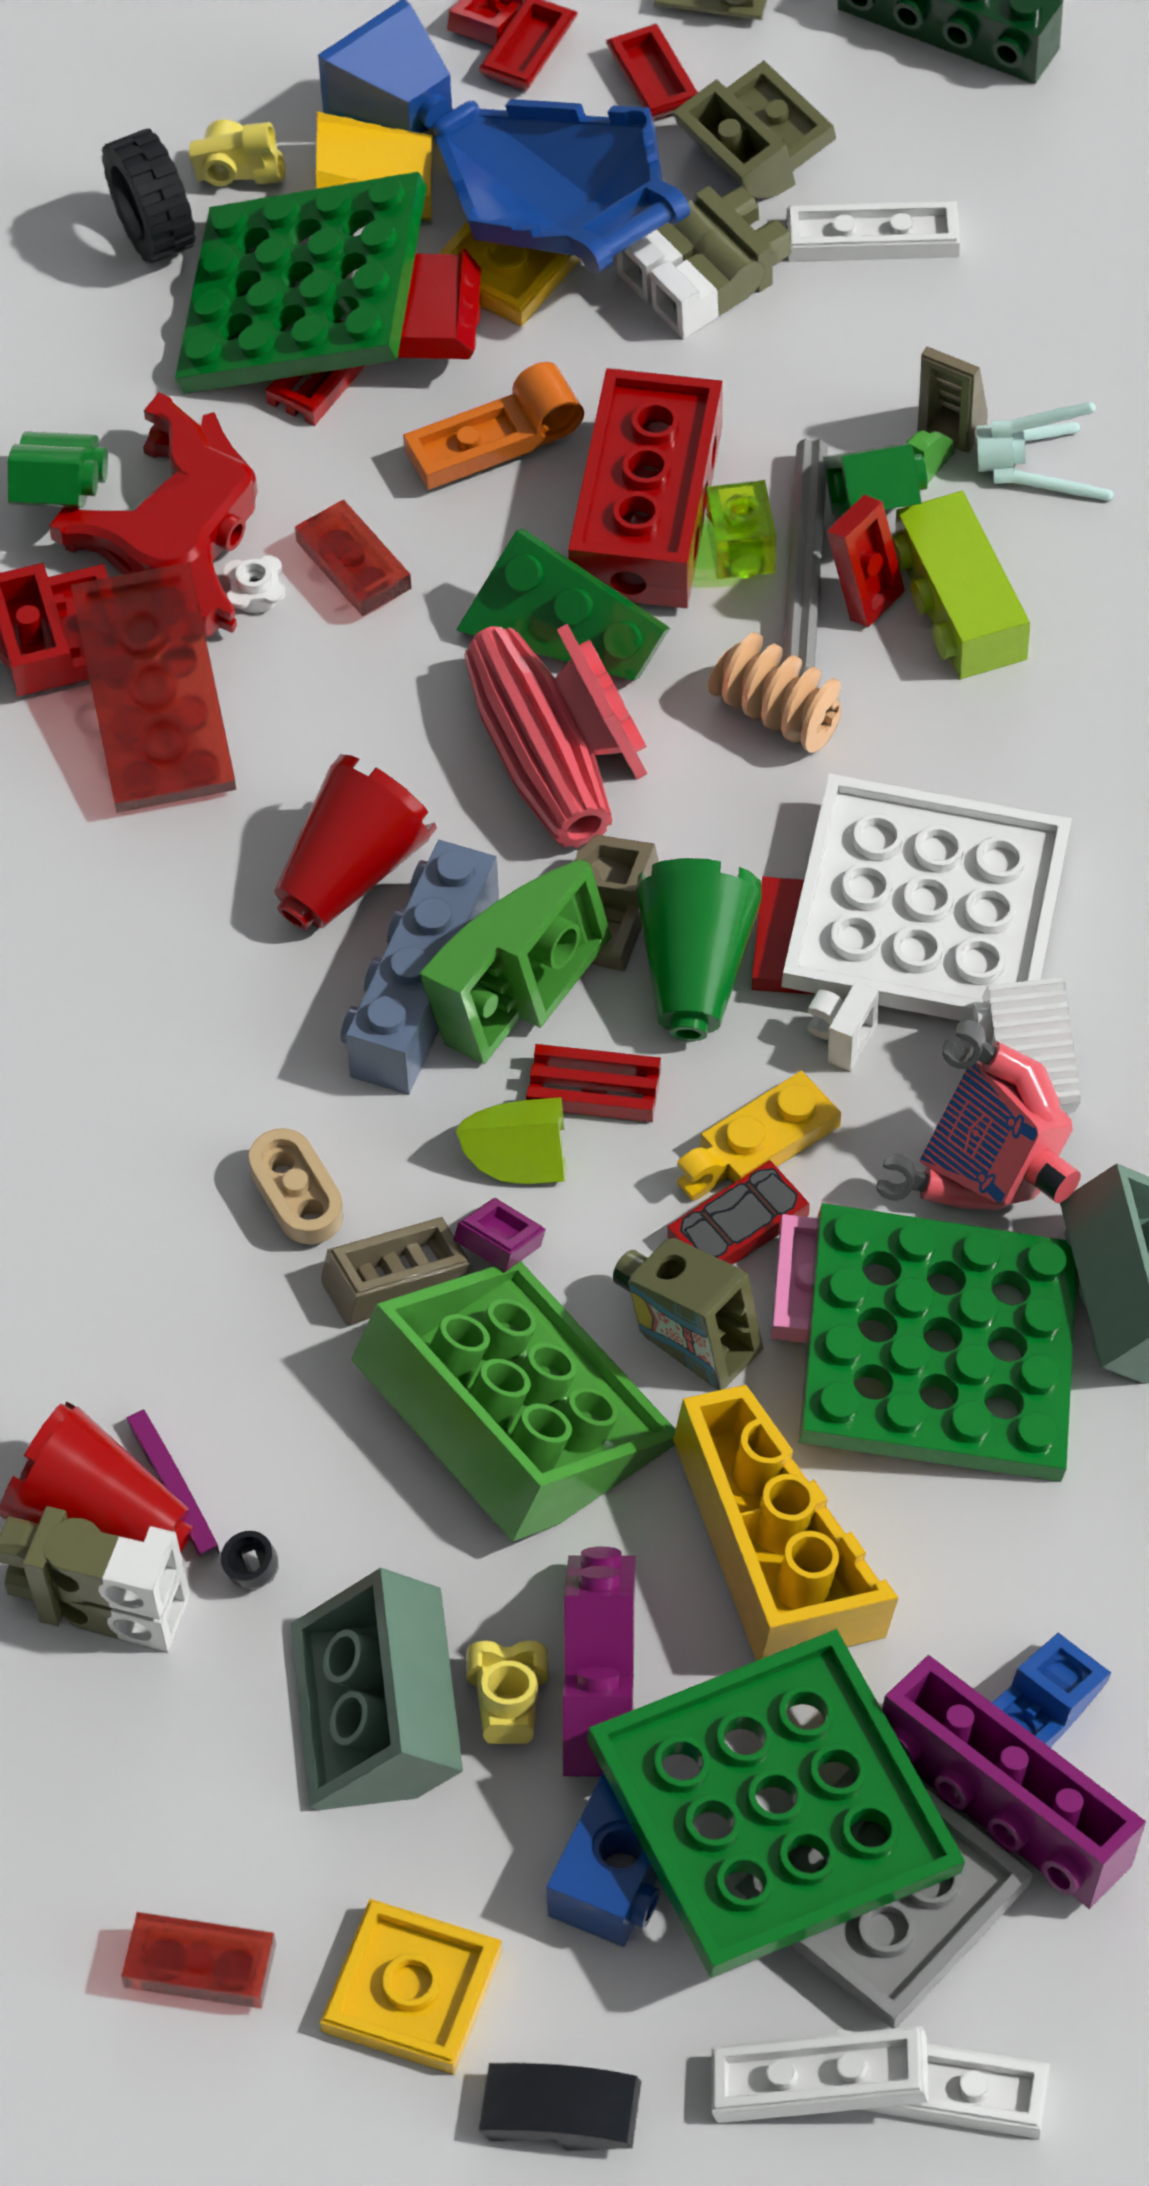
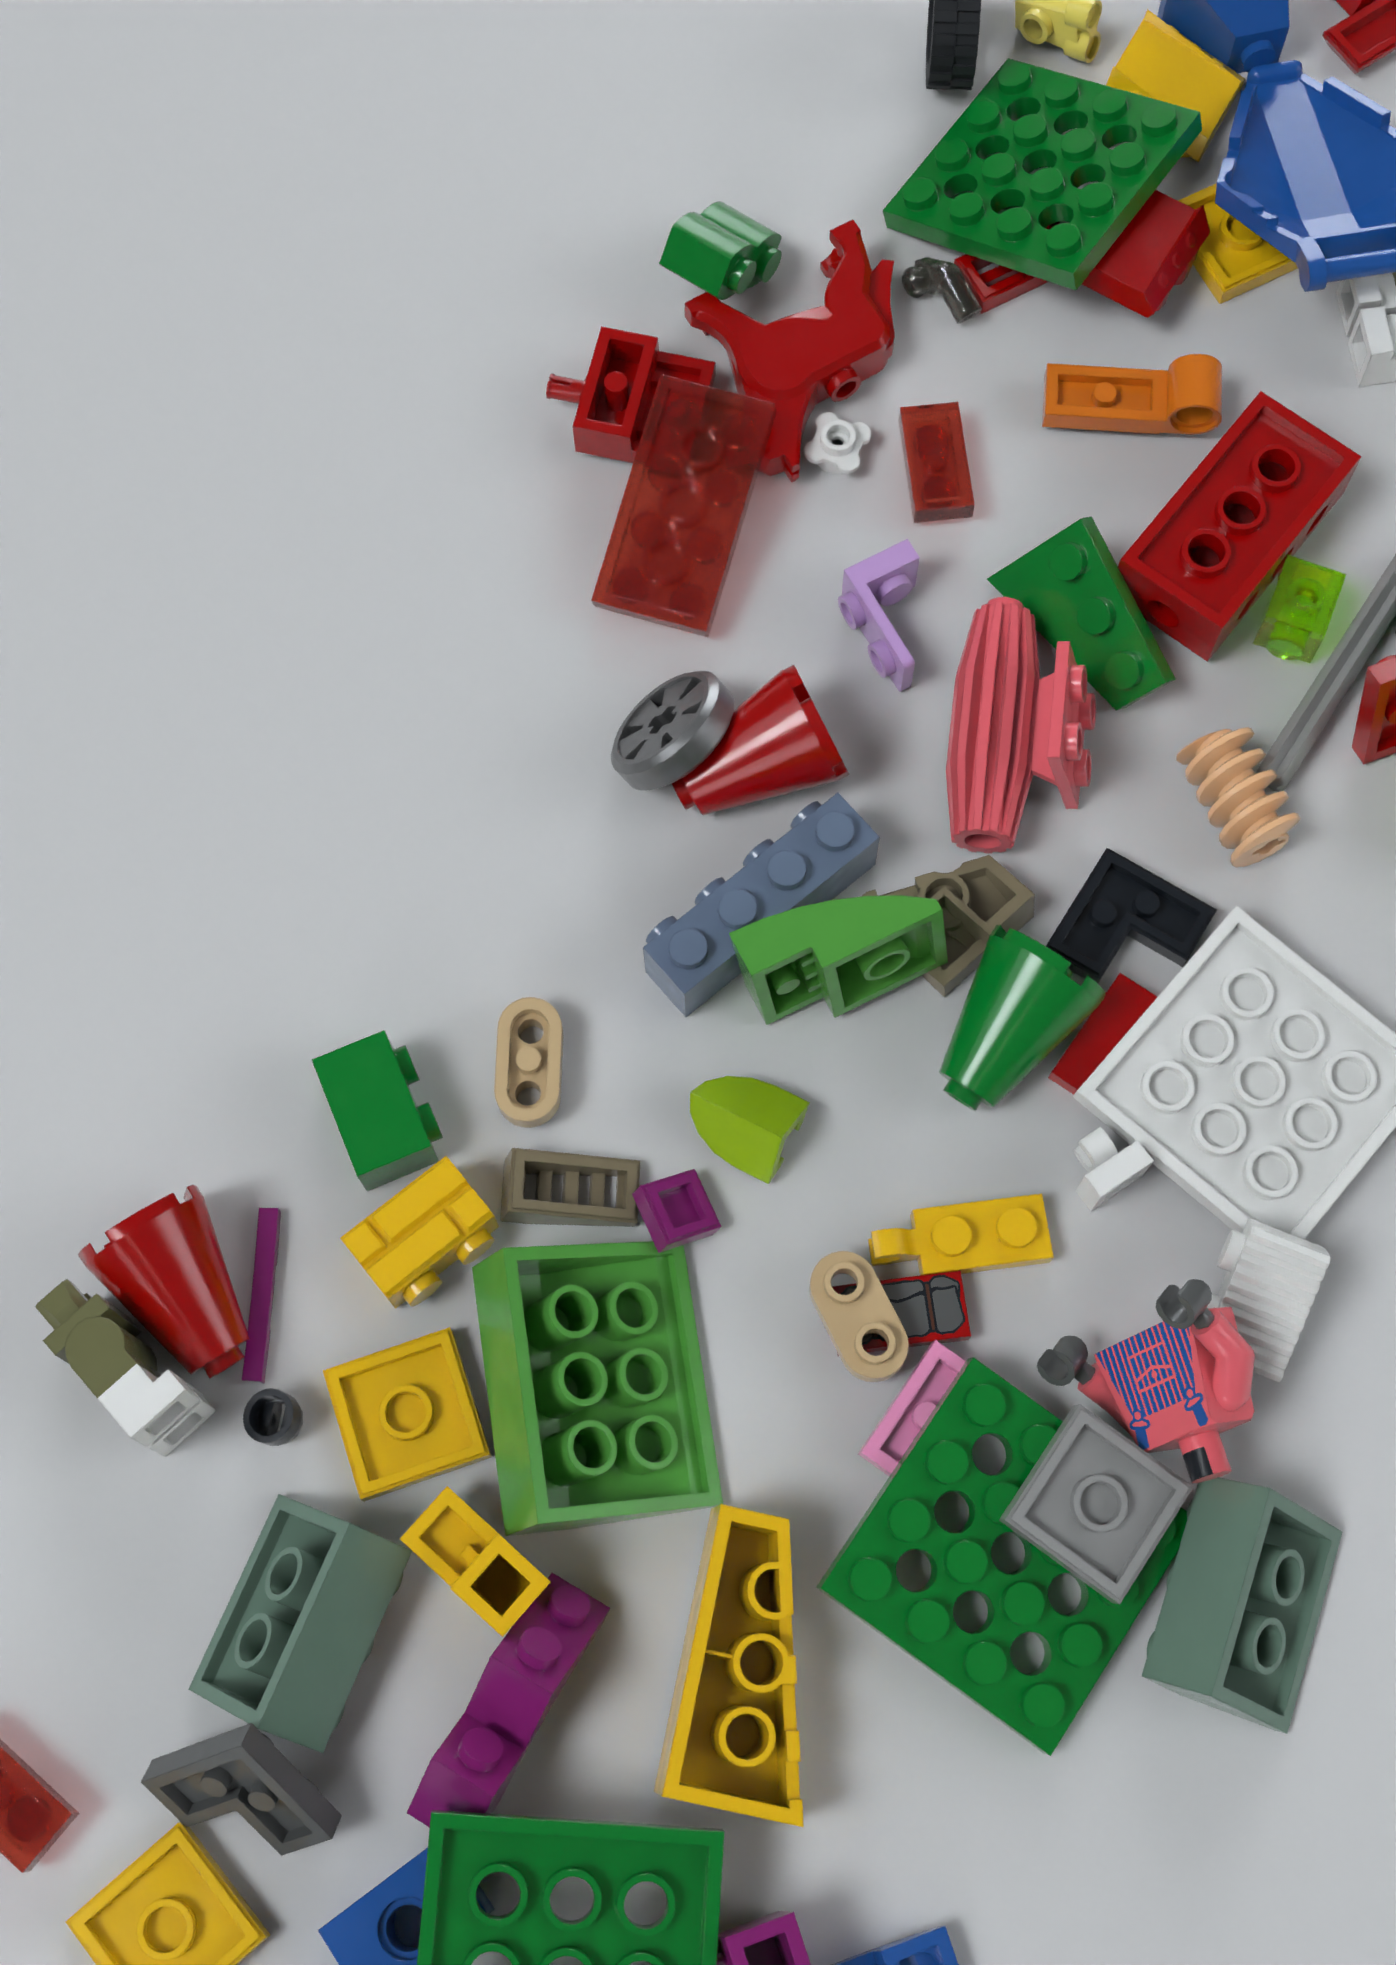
camera: 30 degrees right, 15 degrees up
light yellow plate [466,1641,548,1744] -> none
red tile [526,1044,661,1122] -> none
olive torso [613,1238,764,1390] -> none
none -> dark grey plate [141,1723,342,1856]
none -> green brick [312,1030,443,1191]
none -> yellow tile [323,1327,492,1502]
none -> yellow brick [340,1156,499,1309]
none -> yellow brick [400,1486,551,1637]
none -> flat silver wheel [611,671,734,791]
none -> tan plate [809,1251,909,1382]
none -> lavender bracket [838,539,920,692]
none -> clear smoke arm [902,257,982,324]
none -> light grey tile [999,1404,1193,1604]
none -> black tile [1046,848,1217,984]

